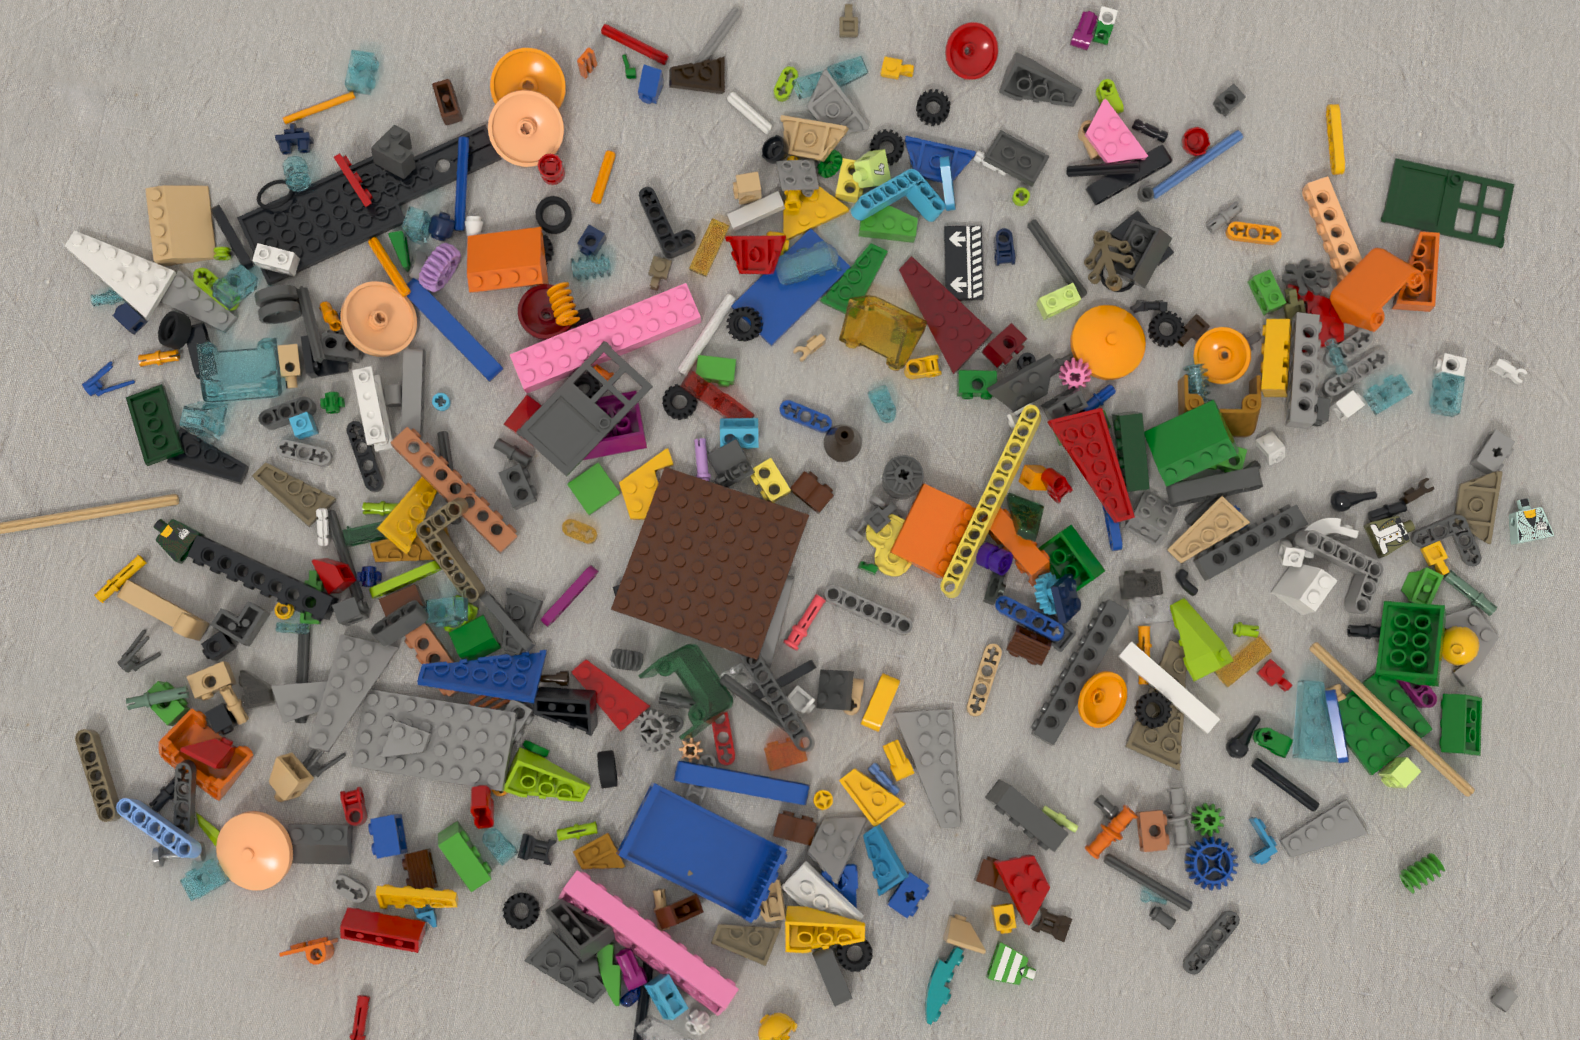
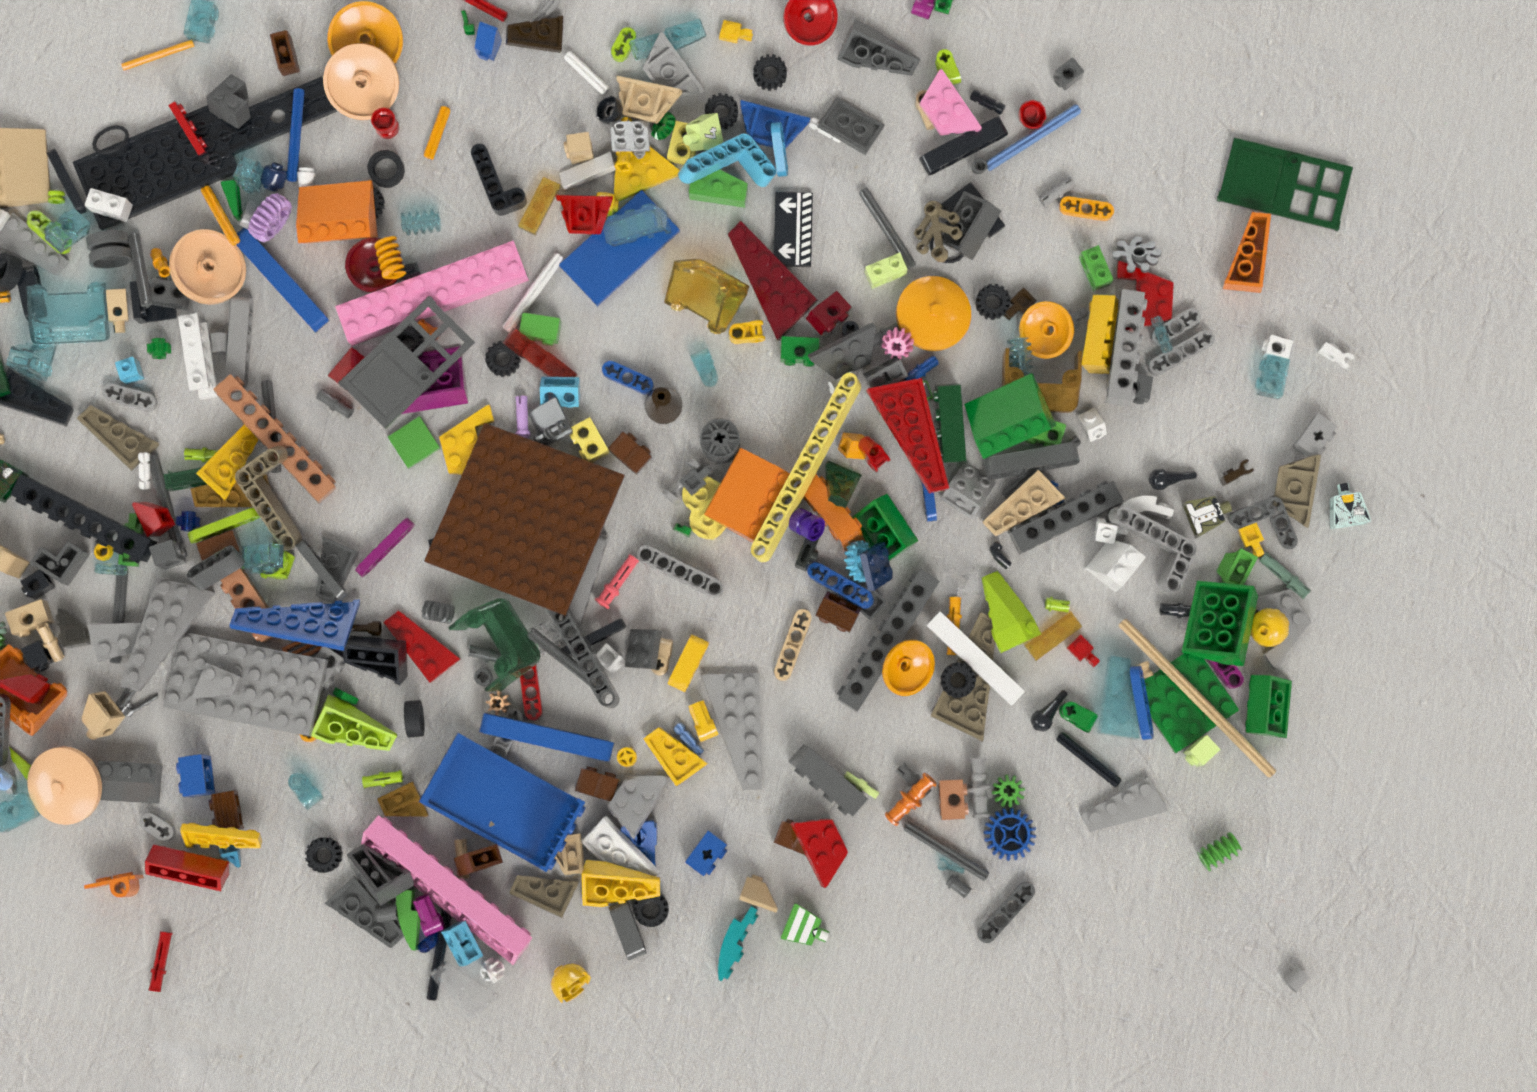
camera: 10 degrees right, 0 degrees up
dark grey beam [258,396,317,430] -> none
dark blue hips [275,123,314,155] -> none
clear light blue wheel [283,156,311,192] -> none
red piece [340,787,367,826] -> none
black beam [346,421,384,492] -> none
medium azure bush [432,393,451,411] -> none
bright green wedge [438,821,492,892] -> none
green slope [449,614,502,661] -> none
red brick [470,785,494,829] -> none
dark grey brick [499,464,538,510] -> none
black piece [517,834,557,865] -> none
clear yellow beam [562,519,598,544] -> none
orange tile [577,48,597,79] -> none
dark blue brick [577,224,607,257] -> none
light grey gear [634,709,675,752] -> none
dark tan plate [648,256,672,291] -> none
black tyre [726,307,763,342] -> none
clear orange brick [764,737,808,771] -> none
tan plate [793,334,826,362] -> none
green wing [820,243,888,318] -> none
dark azure wing [863,825,909,896] -> none
yellow brick [991,903,1017,934] -> none
dark blue piece [993,228,1015,266] -> none
lime bush [1012,187,1030,206] -> none
dark brown piece [1031,907,1072,942] -> none
black axle [1066,162,1141,177] -> none
clear smoke brick [1119,568,1163,600] -> none
black piece [1130,300,1168,313] -> none
dark azure bracket [1249,817,1278,865] -> none
olive plate [1283,287,1306,321] -> none
light nougat brick [1302,176,1384,312] -> none
yellow beam [1326,104,1345,175] -> none
orange windscreen [1330,247,1425,332] -> none
white brick [1330,390,1365,422] -> none
clear light blue brick [1363,374,1413,415] -> none
black axle [1368,500,1407,522] -> none

